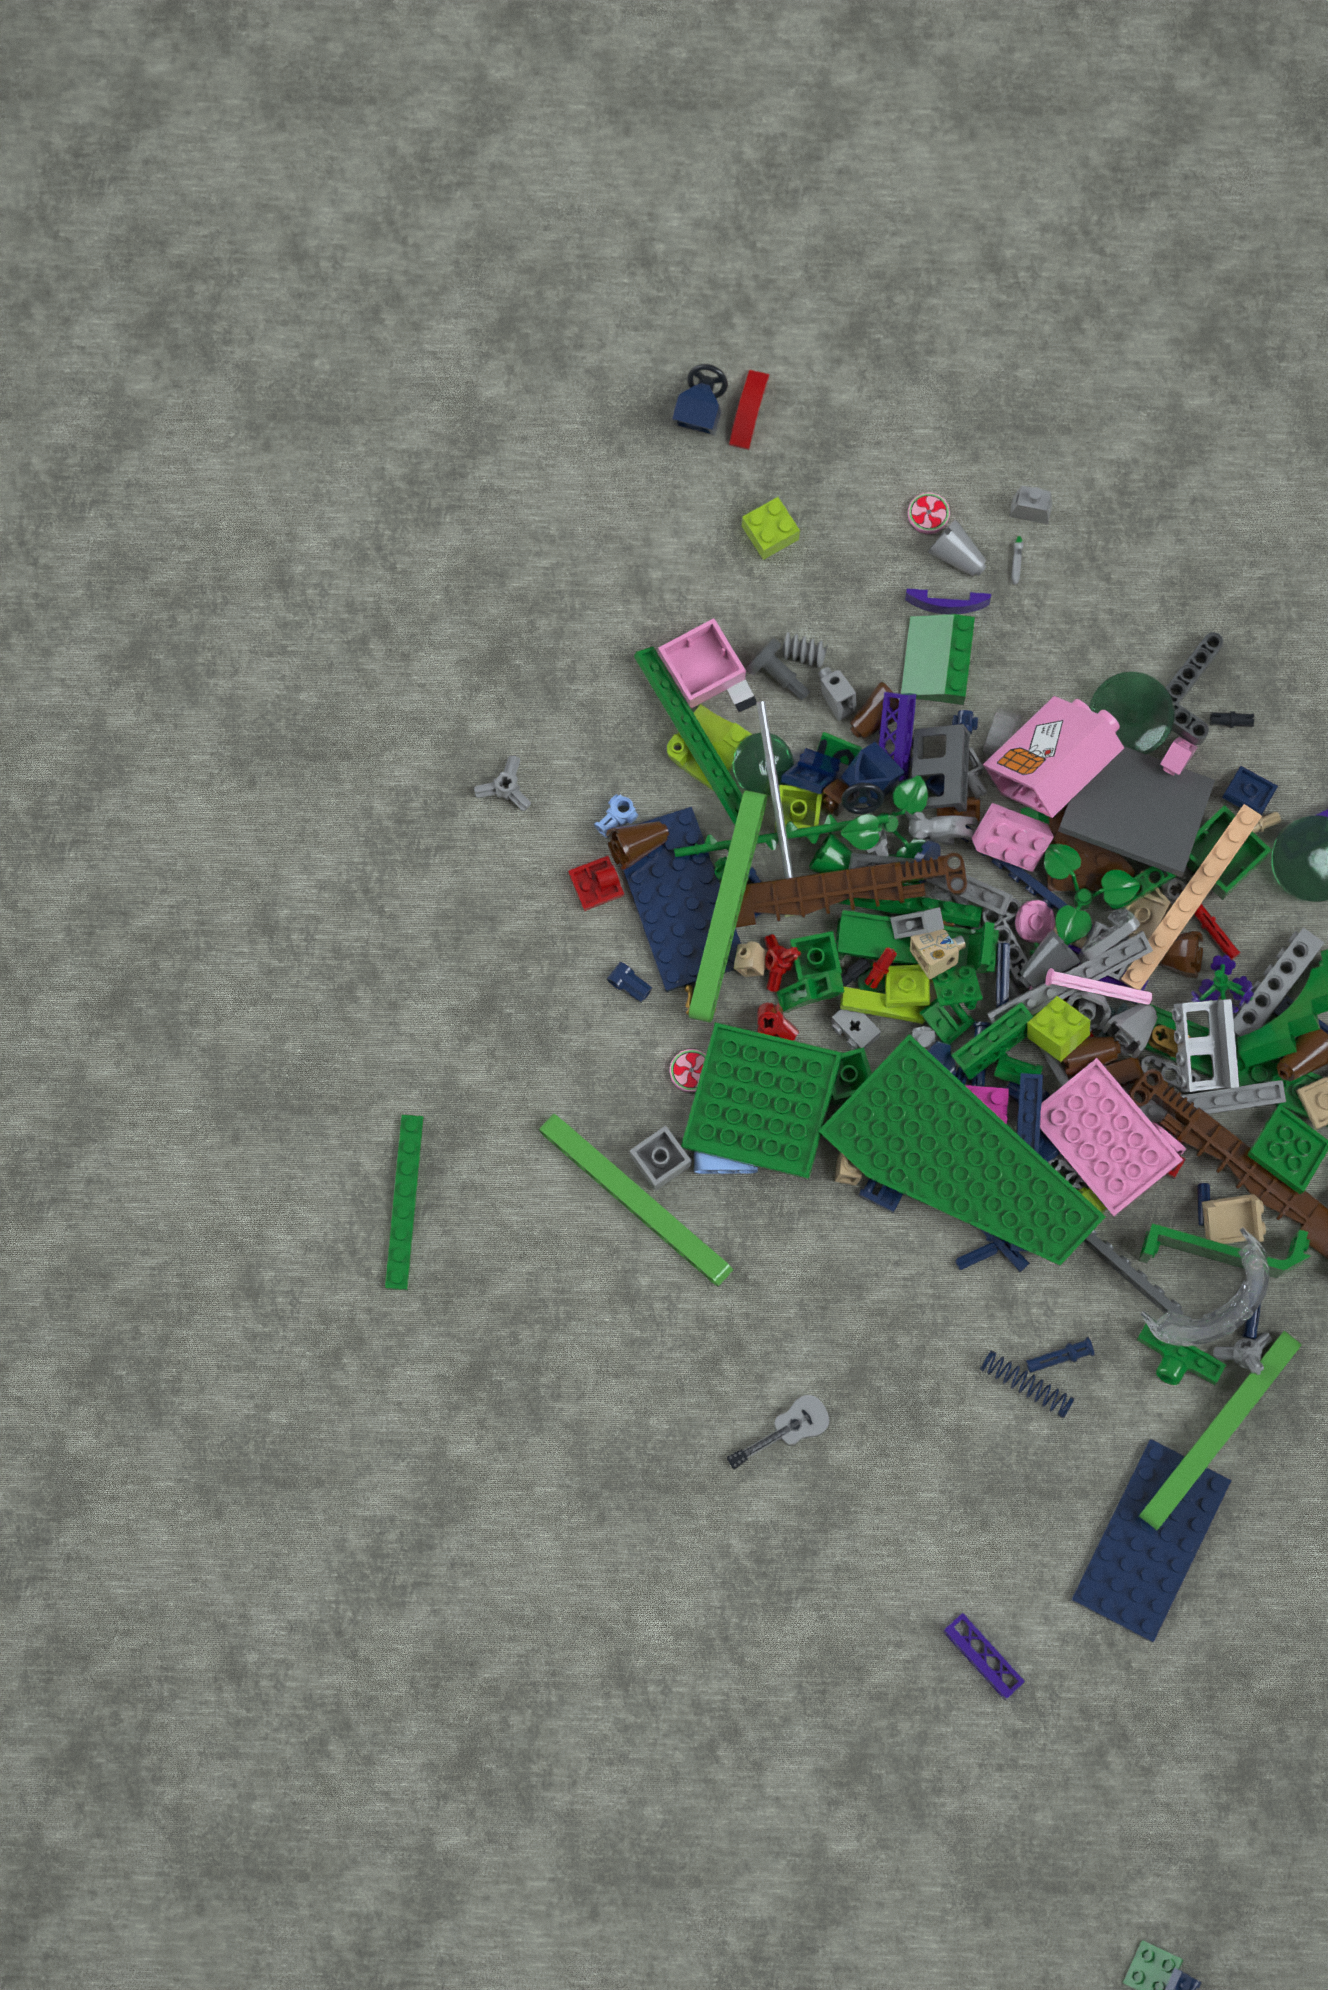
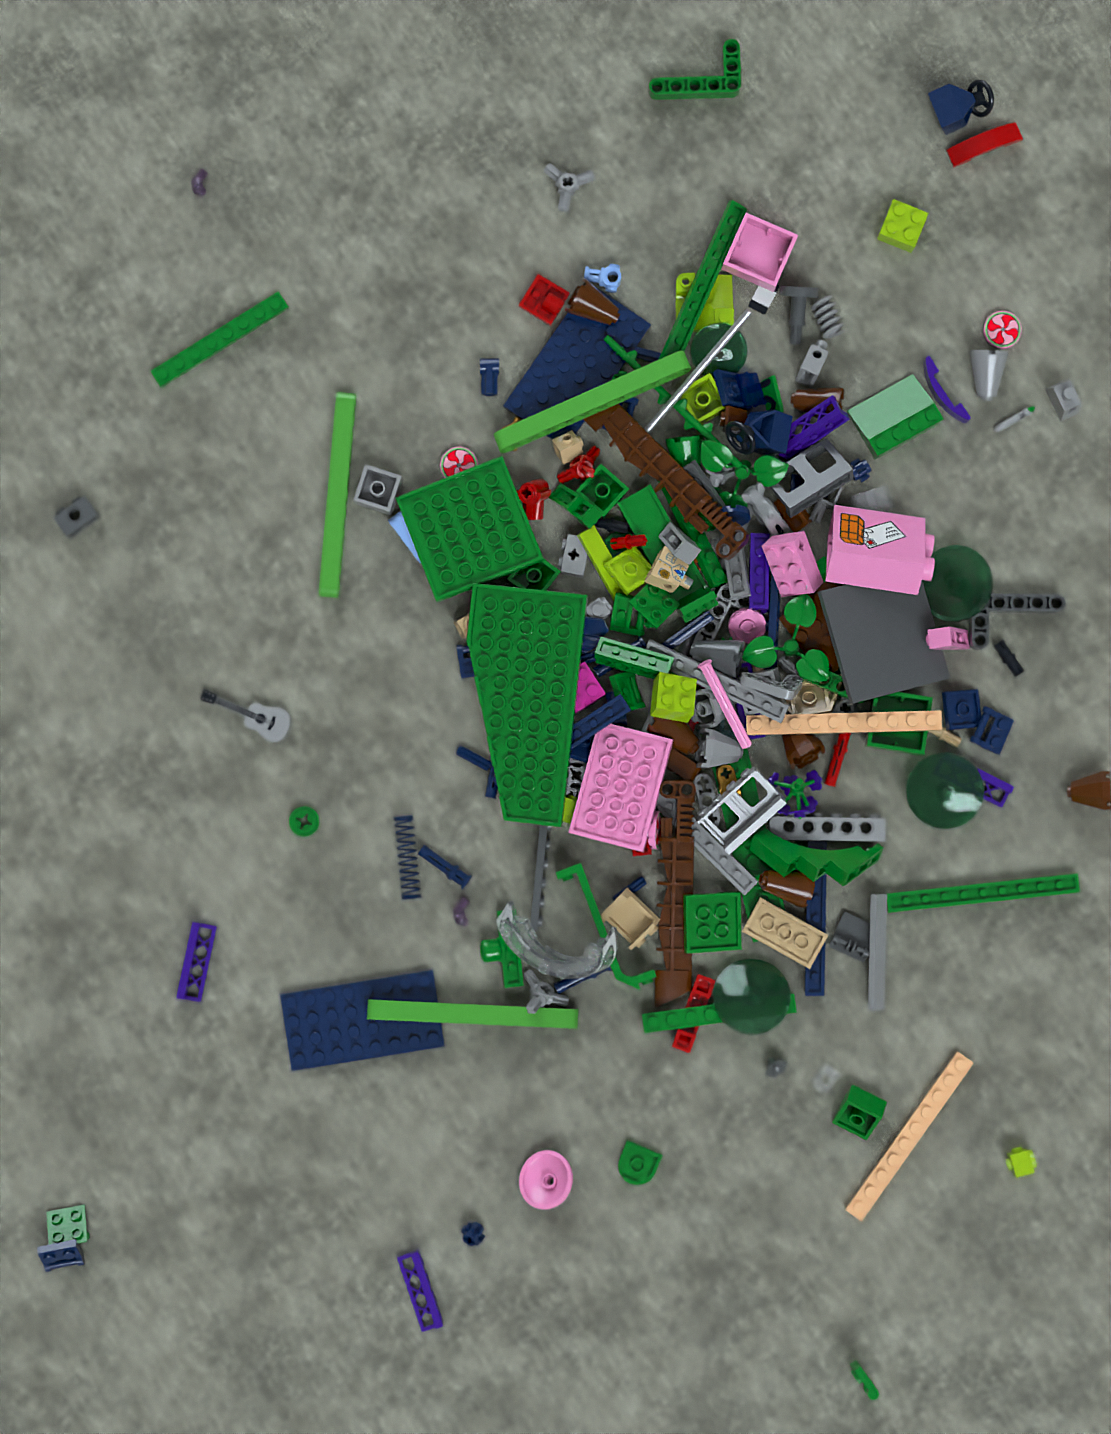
camera: 55 degrees right, 10 degrees up
none -> dark grey brick [54,496,101,539]
none -> clear purple arm [191,168,208,197]
none -> green gear [289,806,320,837]
none -> clear purple arm [453,897,470,927]
none -> dark blue axle [632,346,661,362]
none -> green beam [648,39,741,100]
none -> dark purple fence [748,533,770,613]
none -> light grey piece [777,656,798,675]
none -> dark blue plate [969,706,1014,755]

